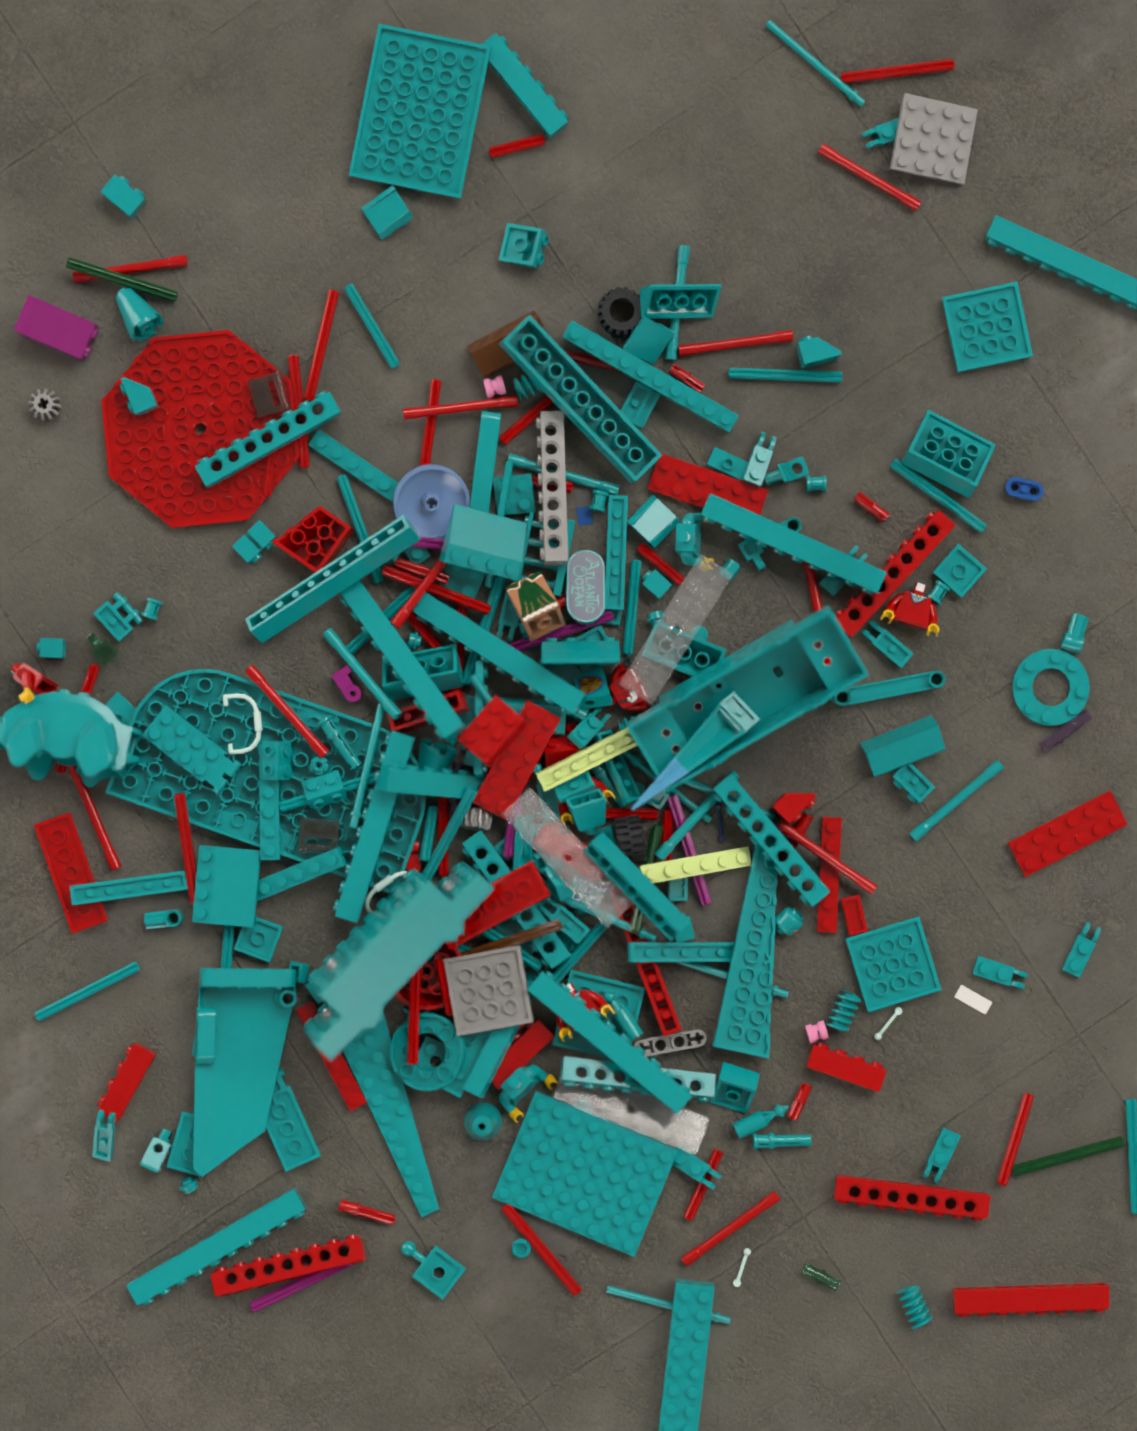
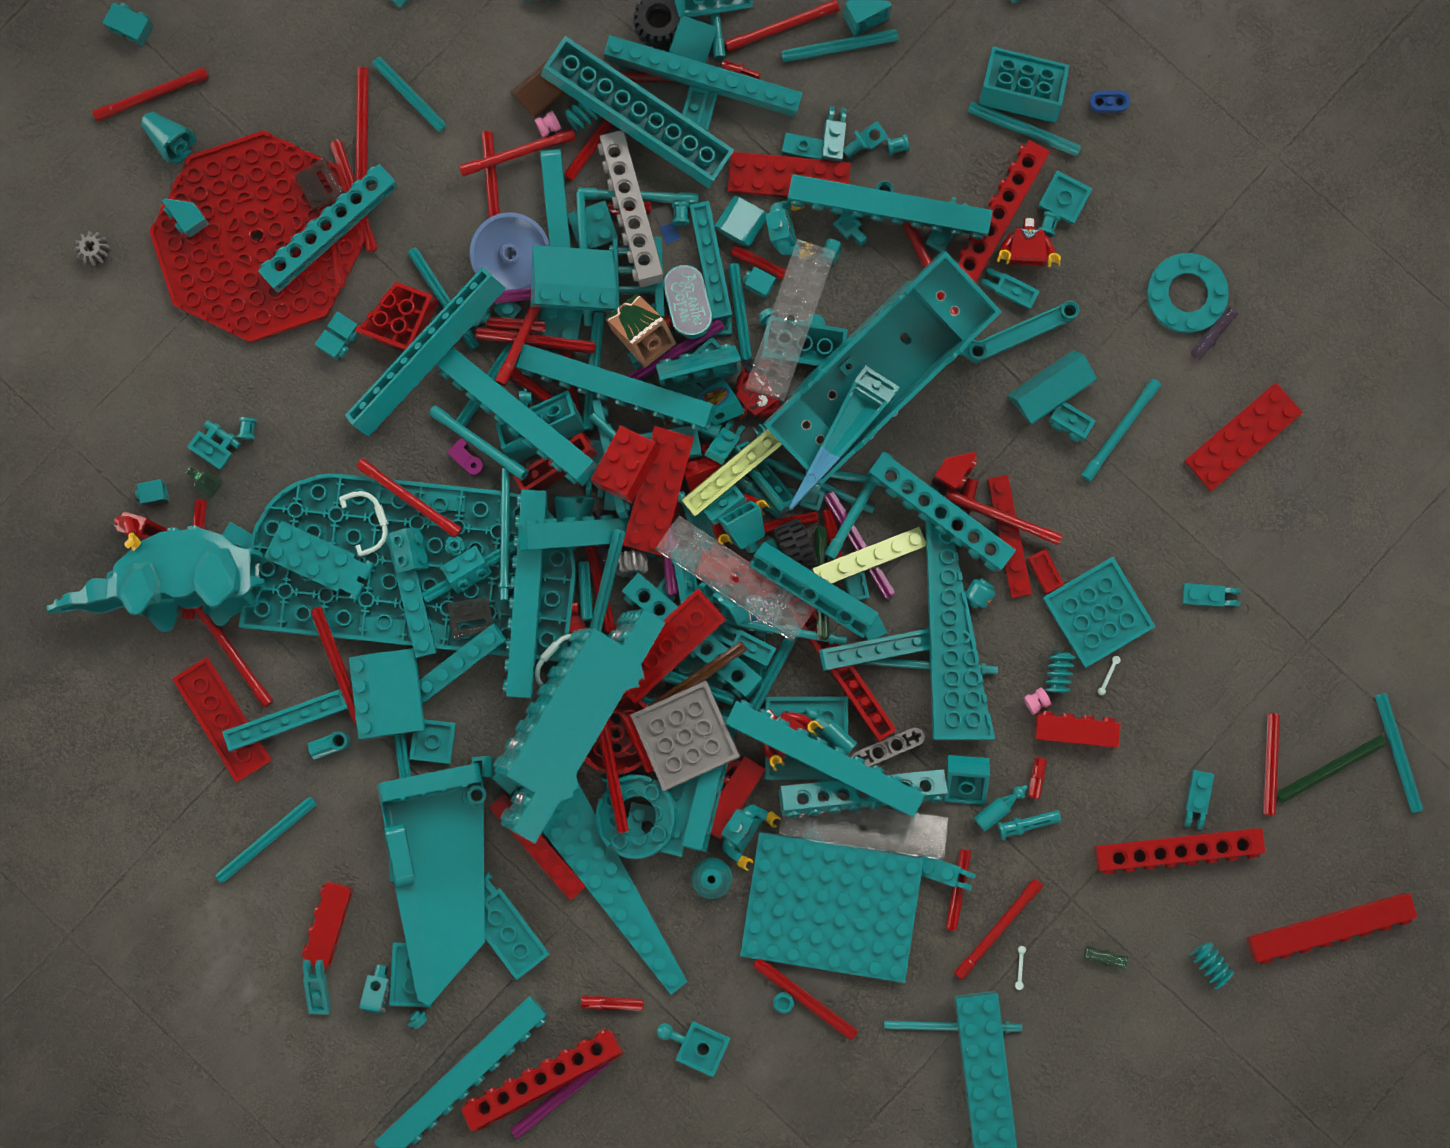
camera: 10 degrees left, 5 degrees down
magenta slope [14,295,99,361] -> none
dark green axle [66,258,178,302] -> none
teal plate [308,429,398,502] -> none
teal pin [317,714,361,770] -> none
teal hinge [497,586,519,643] -> none
dark blue hinge [715,802,725,842] -> none
red axle [854,492,890,523] -> none
white sticker [955,985,992,1014] -> none
teal piece [1060,613,1089,654] -> none
teal hinge [1062,922,1101,978] -> none

